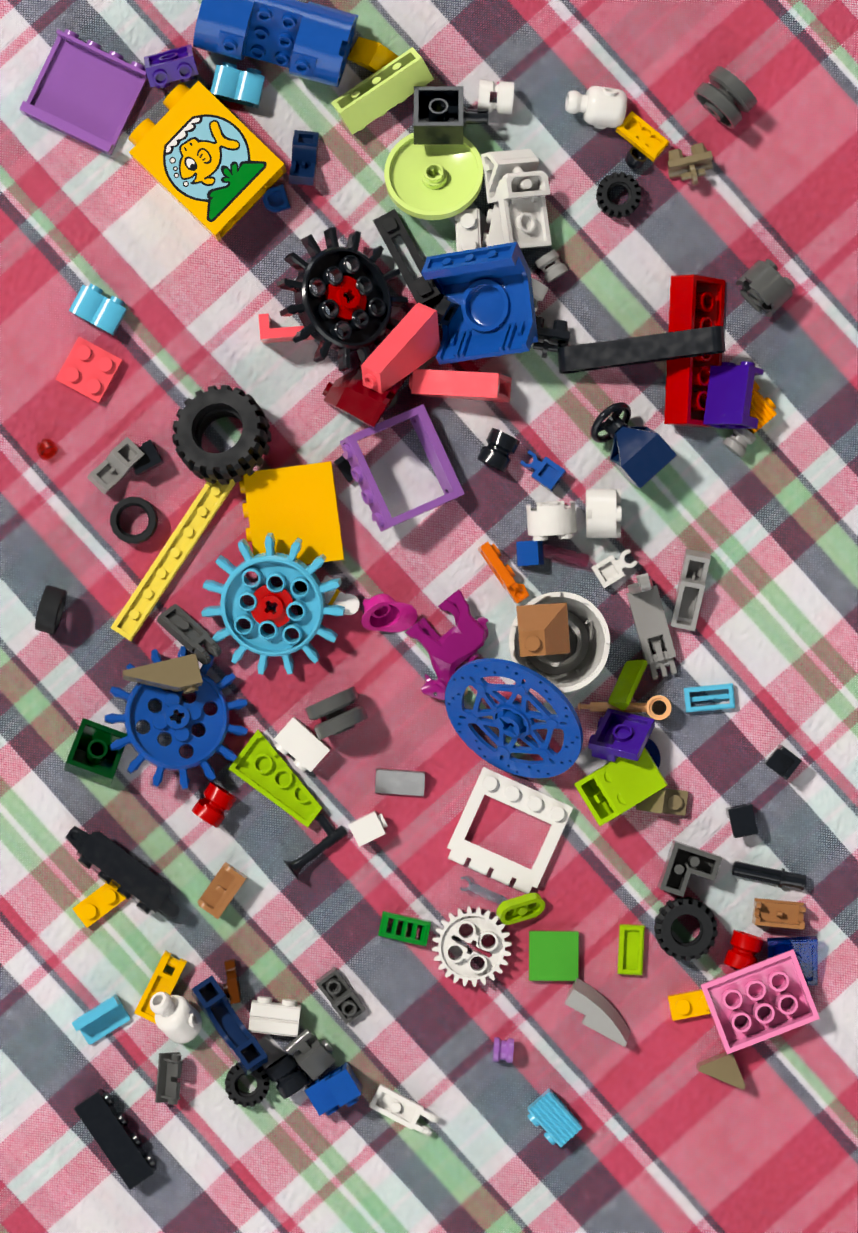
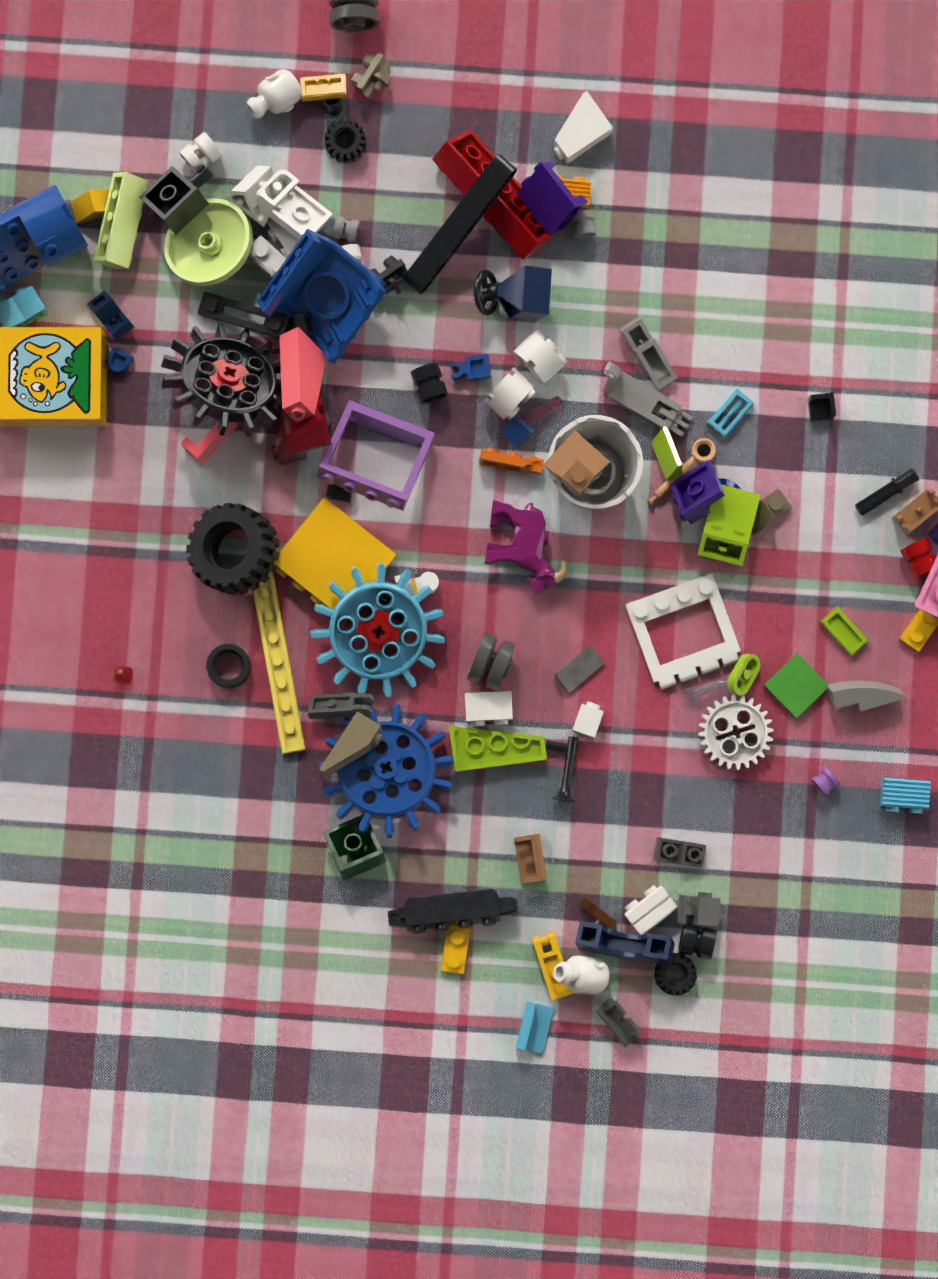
camera: 45 degrees left, 5 degrees down
black tyre [35,585,67,634] -> none
coral plate [55,336,123,404] -> none
medium azure brick [69,283,127,336] -> none
black brick [74,1088,157,1190] -> none
light grey slope [87,437,144,495] -> none
black panel [133,439,164,476] -> none
red wheel [191,782,237,828] -> none
blue brick [304,1062,363,1116] -> none
dark pink piece [361,594,418,632] -> none
white hinge [369,1084,440,1137] -> none
green slope [378,911,431,946] -> none
coral slope [409,369,512,402] -> none
blue piece [445,658,583,778] -> none
white plate [591,549,638,588] -> none
black tyre [654,897,718,961] -> none
dark grey brick [657,840,722,897] -> none
black panel [726,803,758,838] -> none
dark grey brick [736,259,795,317] -> none
none -> white slope [553,91,613,164]

